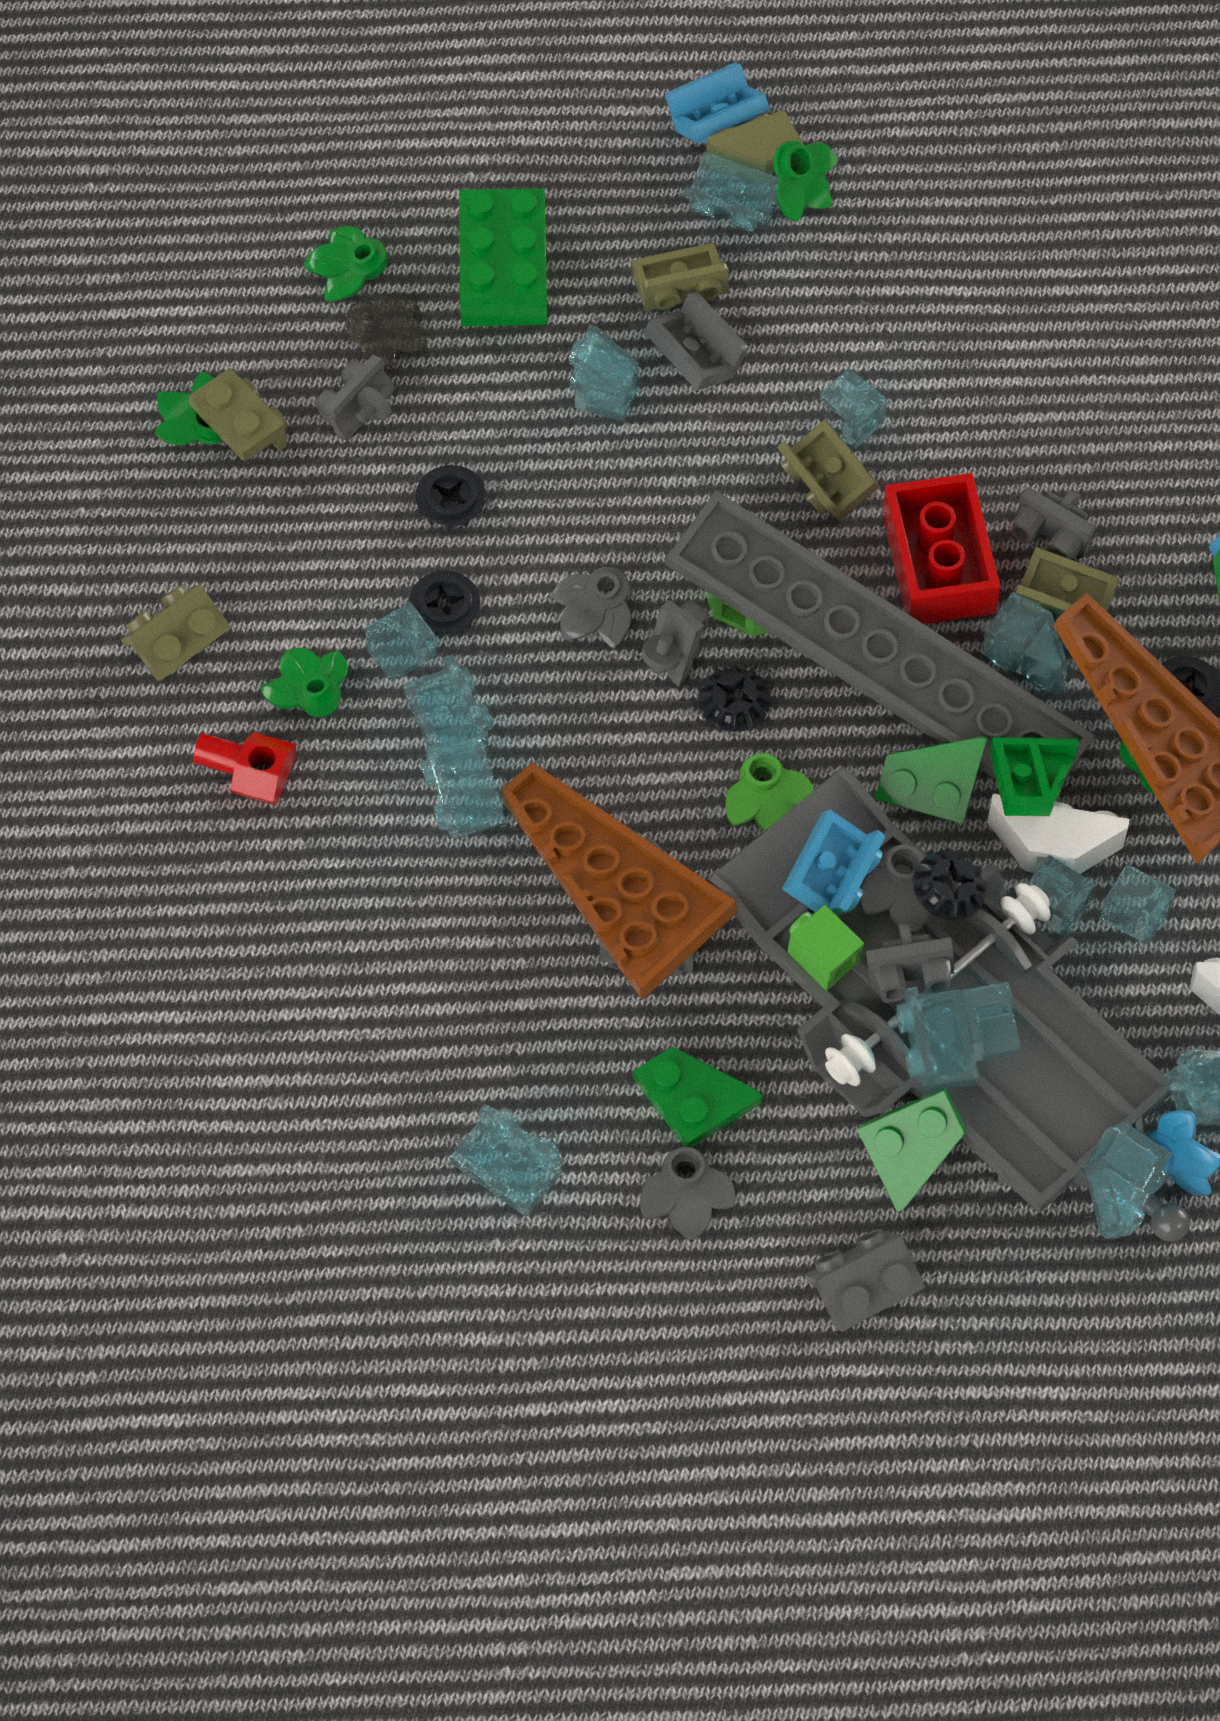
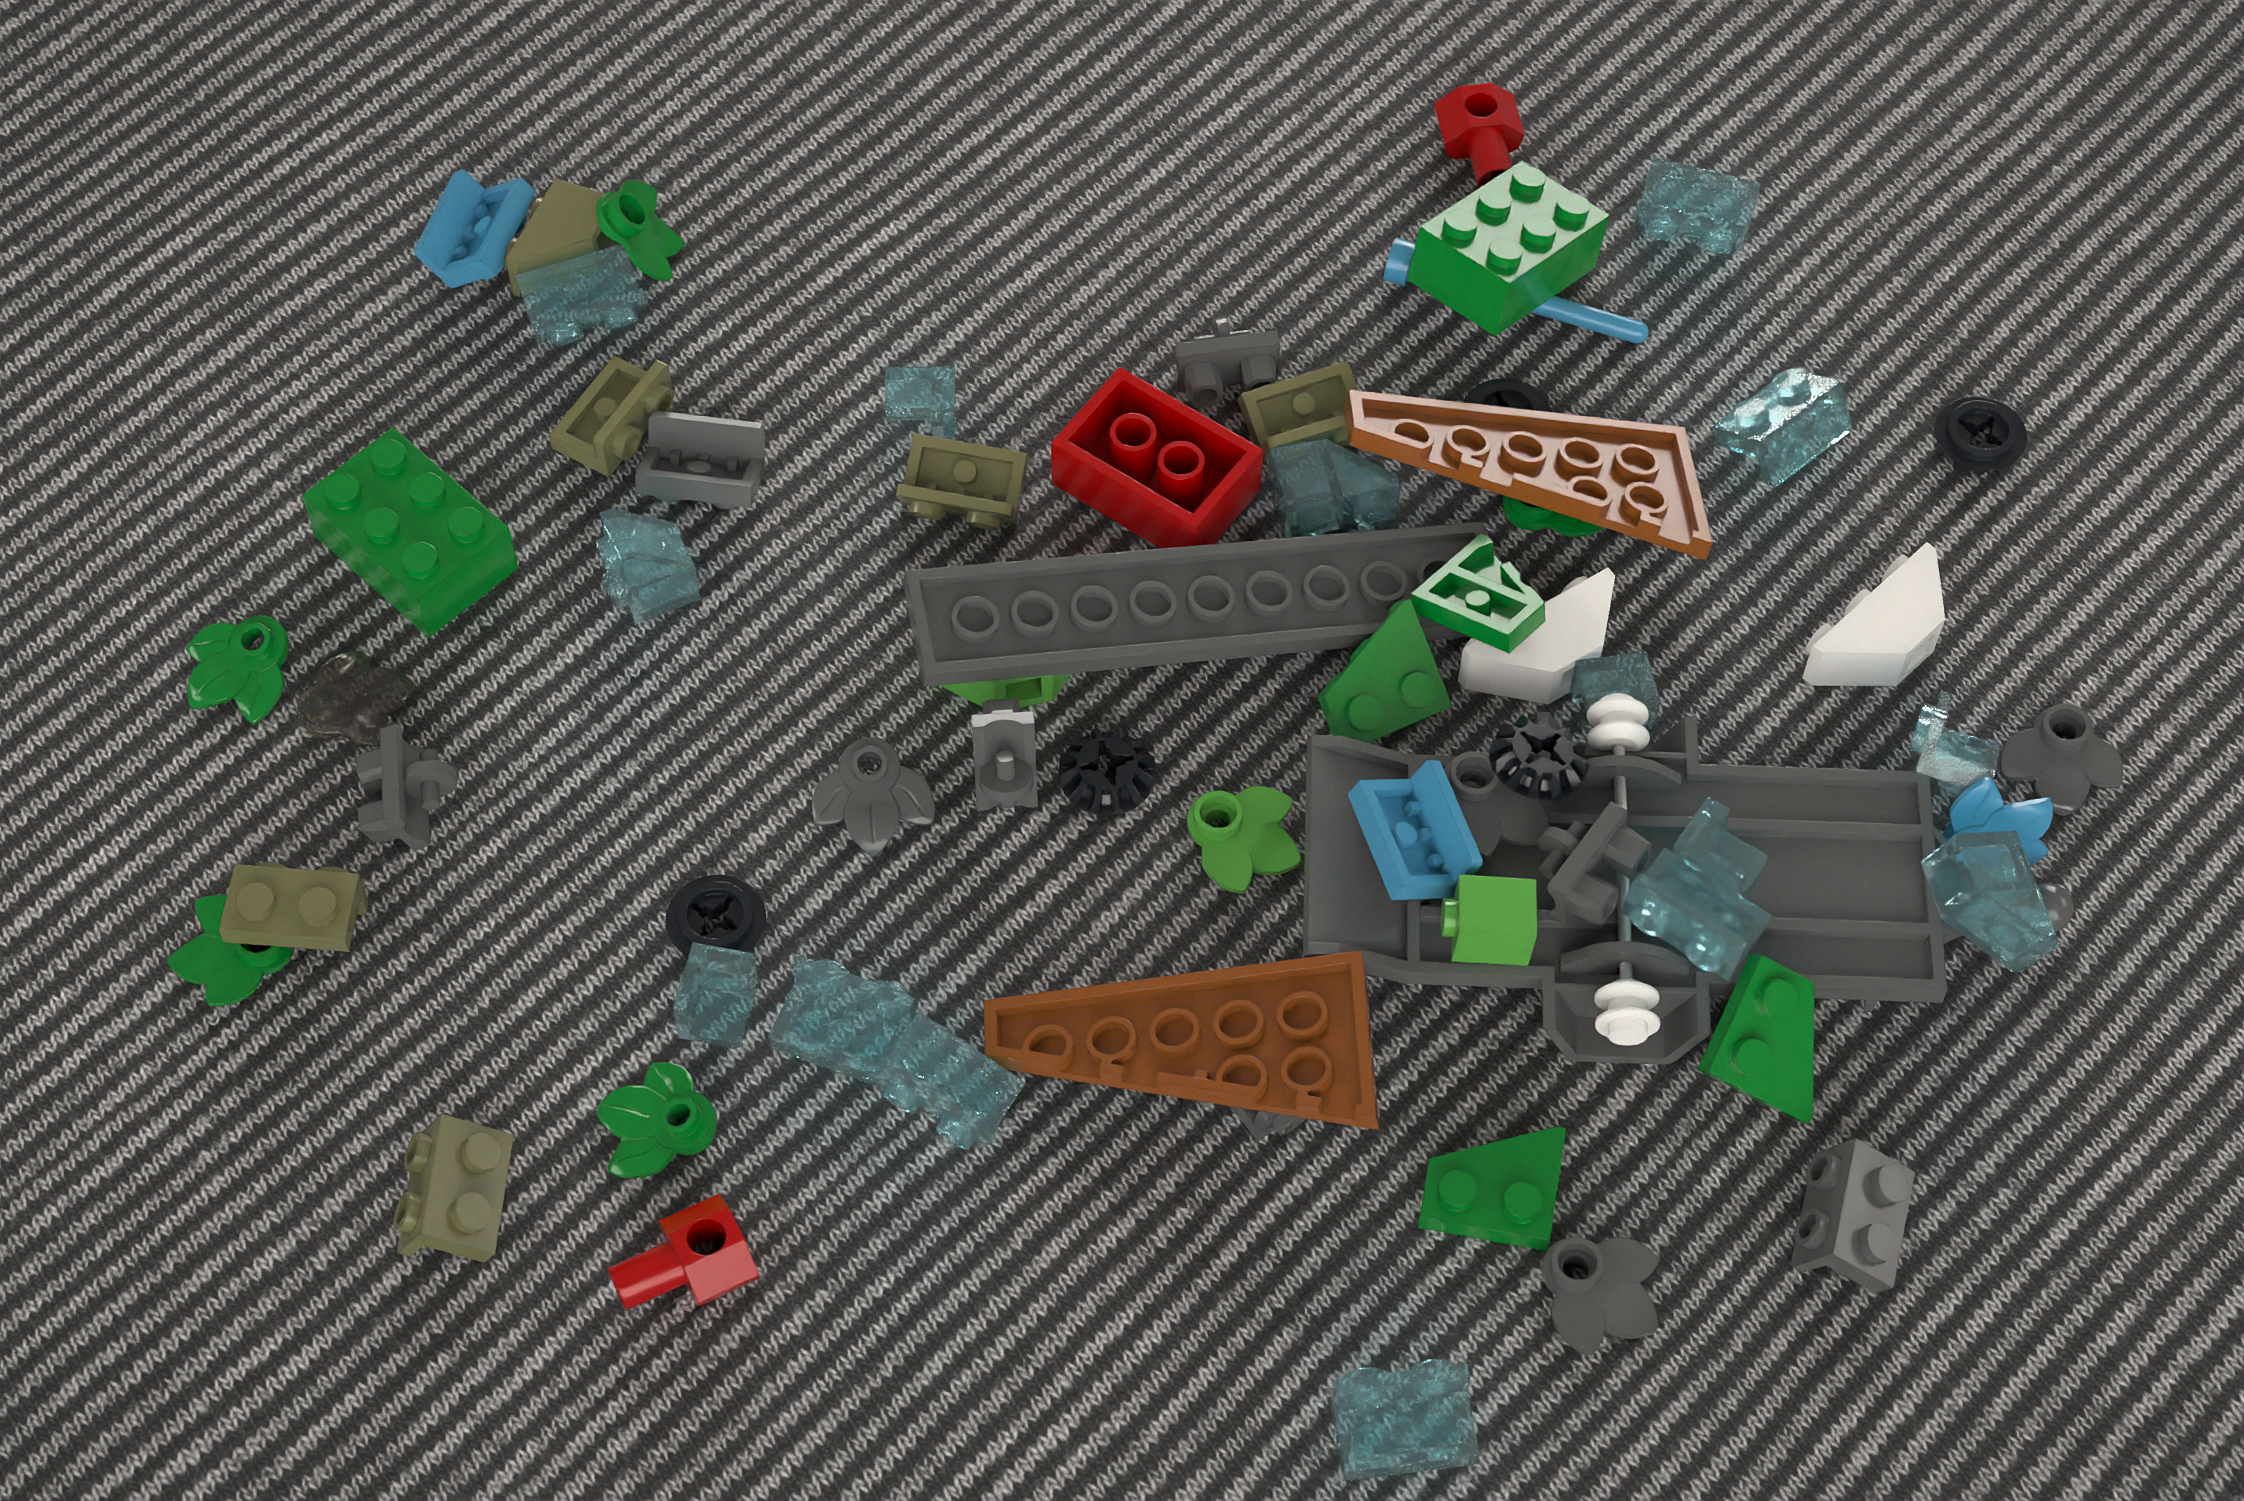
camera: 45 degrees left, 5 degrees down
black gear [416,465,486,531] -> none
clear light blue panel [1100,865,1176,945] -> none

